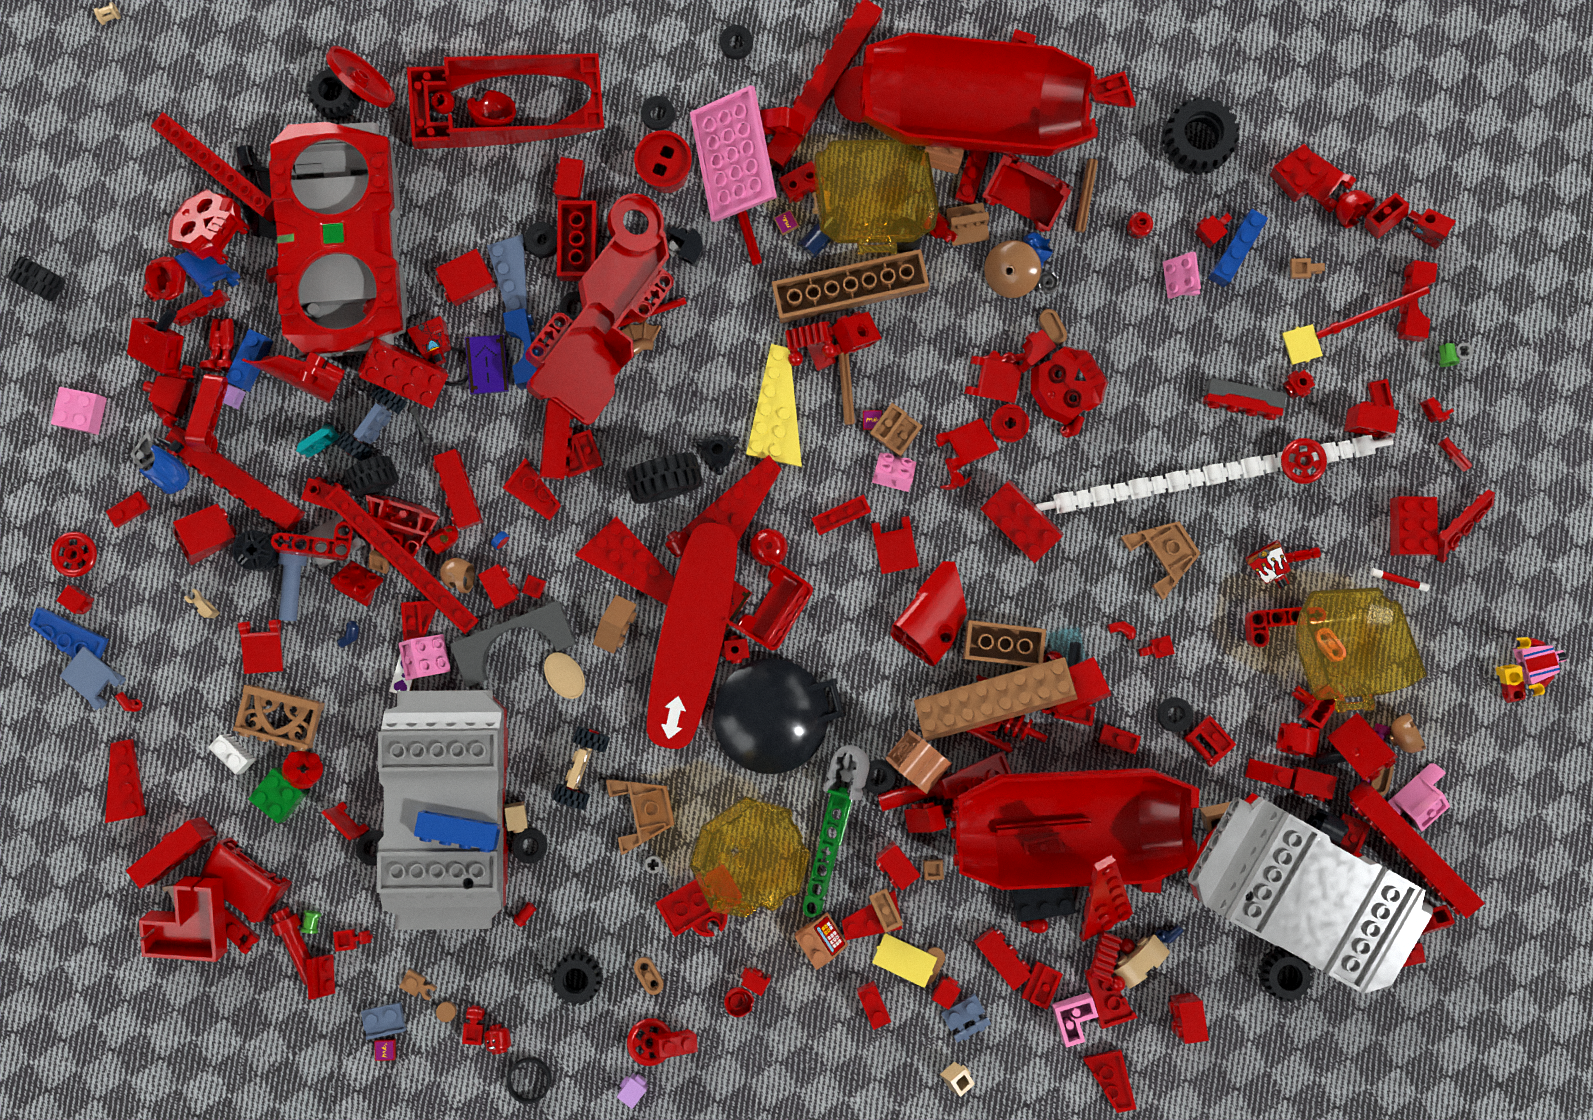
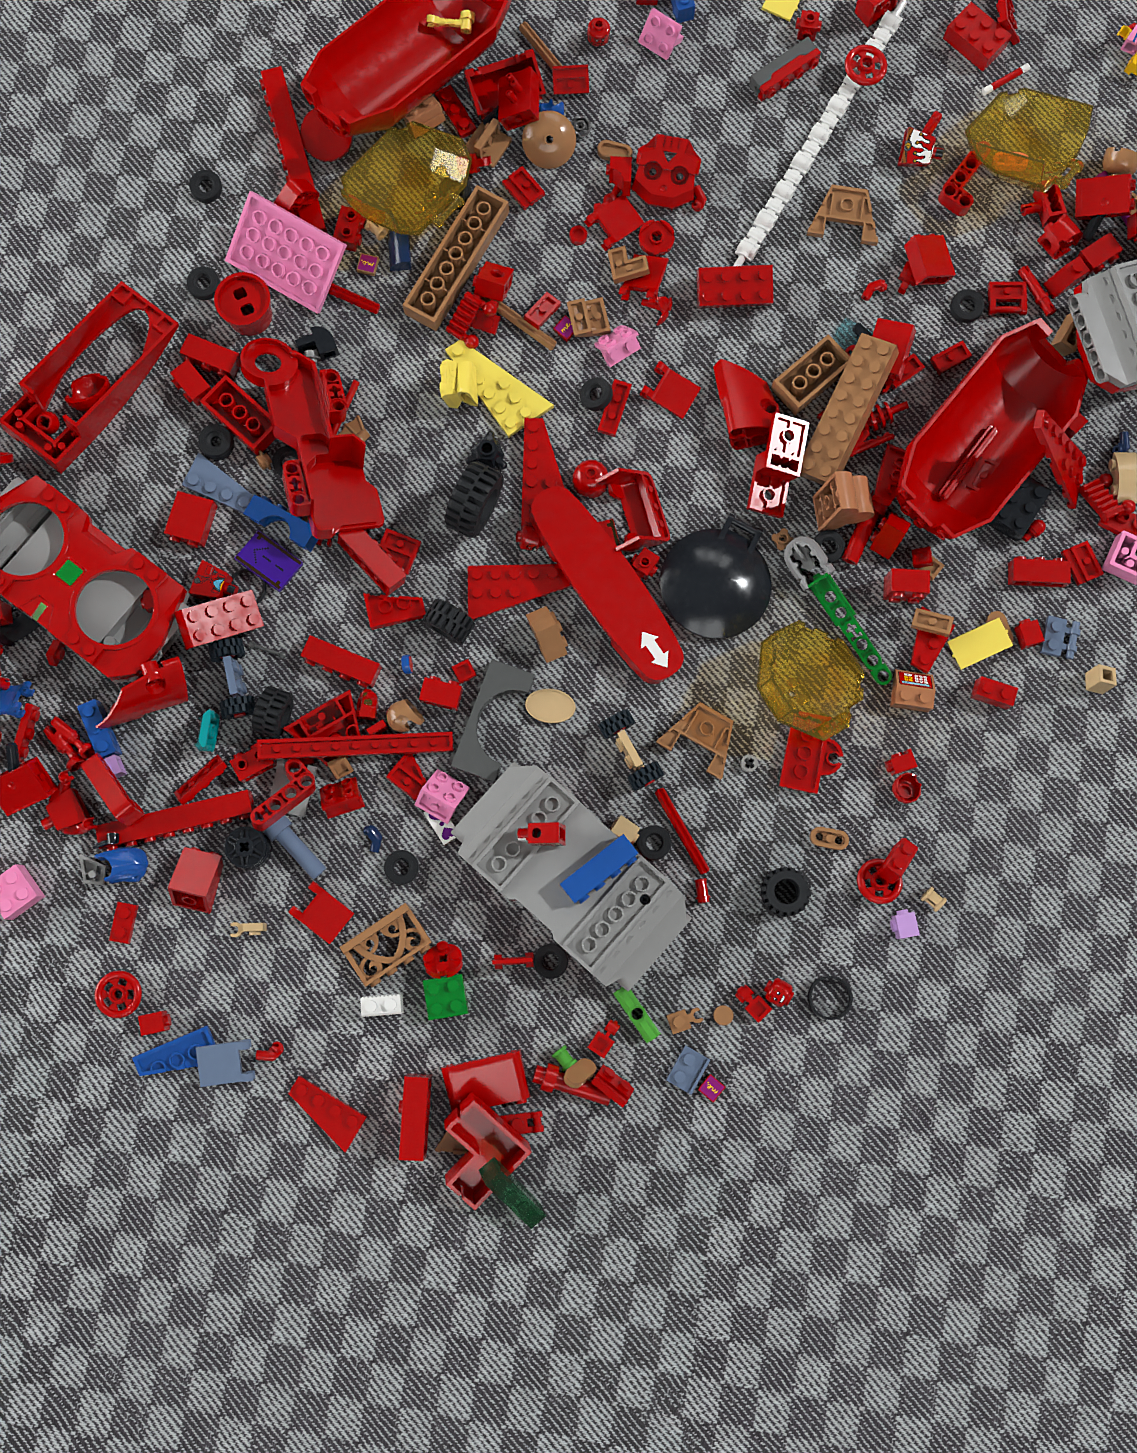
camera: 50 degrees left, 5 degrees down
none -> red plate [174,754,228,805]
none -> red brick [179,333,240,380]
none -> medium nougat plate [255,450,272,470]
none -> red tile [366,719,388,735]
none -> black tyre [384,850,419,885]
none -> black tyre [423,599,475,644]
none -> light yellow brick [426,10,475,34]
none -> light yellow piece [440,359,478,409]
none -> clear green brick [478,1157,547,1229]
none -> red piece [482,67,540,131]
none -> red plate [502,166,545,211]
none -> red torso [517,822,566,846]
none -> red plate [524,292,561,330]
none -> red plate [552,64,589,95]
none -> medium nougat tile [563,1058,596,1088]
none -> red tile [569,225,587,245]
none -> black tyre [580,377,613,411]
none -> medium nougat plate [608,245,650,284]
none -> bright green piece [613,987,661,1043]
none -> red axle [655,787,710,875]
none -> bracket [747,412,809,519]
none -> medium nougat plate [771,528,793,550]
none -> red brick [904,234,956,285]
none -> red tile [912,546,933,569]
none -> tan bush [920,887,947,912]
none -> red pin [1017,265,1057,317]

